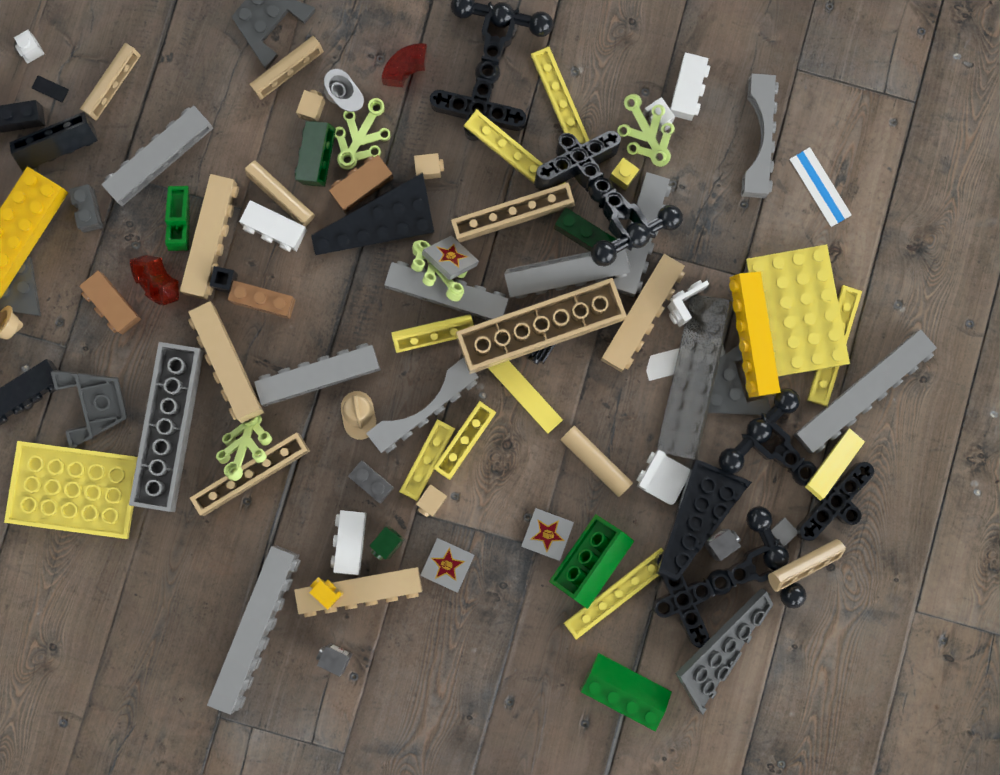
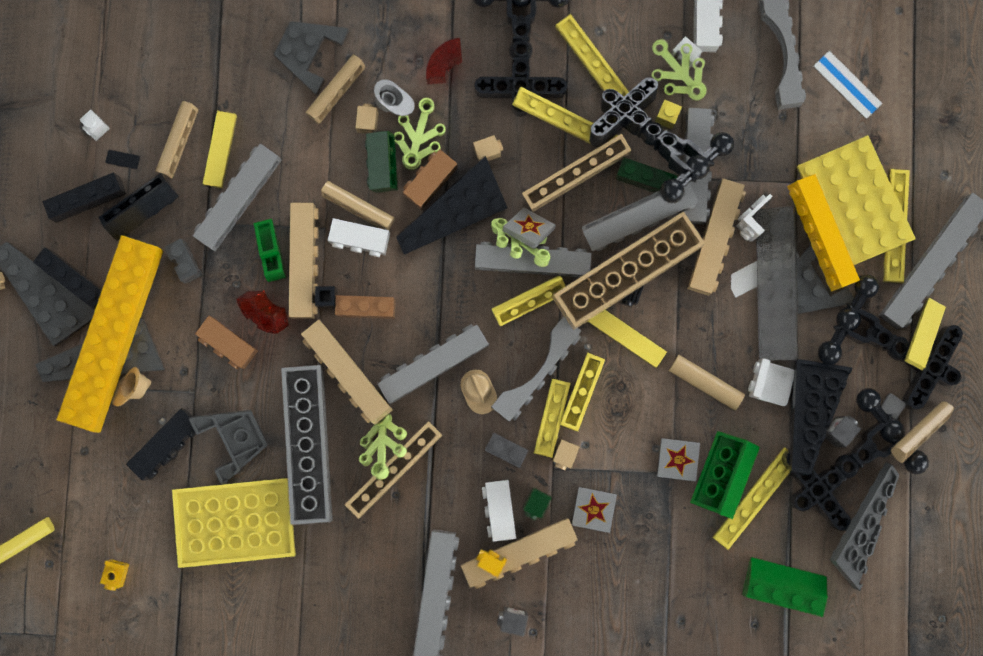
camera: 10 degrees left, 0 degrees up
none -> light yellow tile [203,111,237,188]

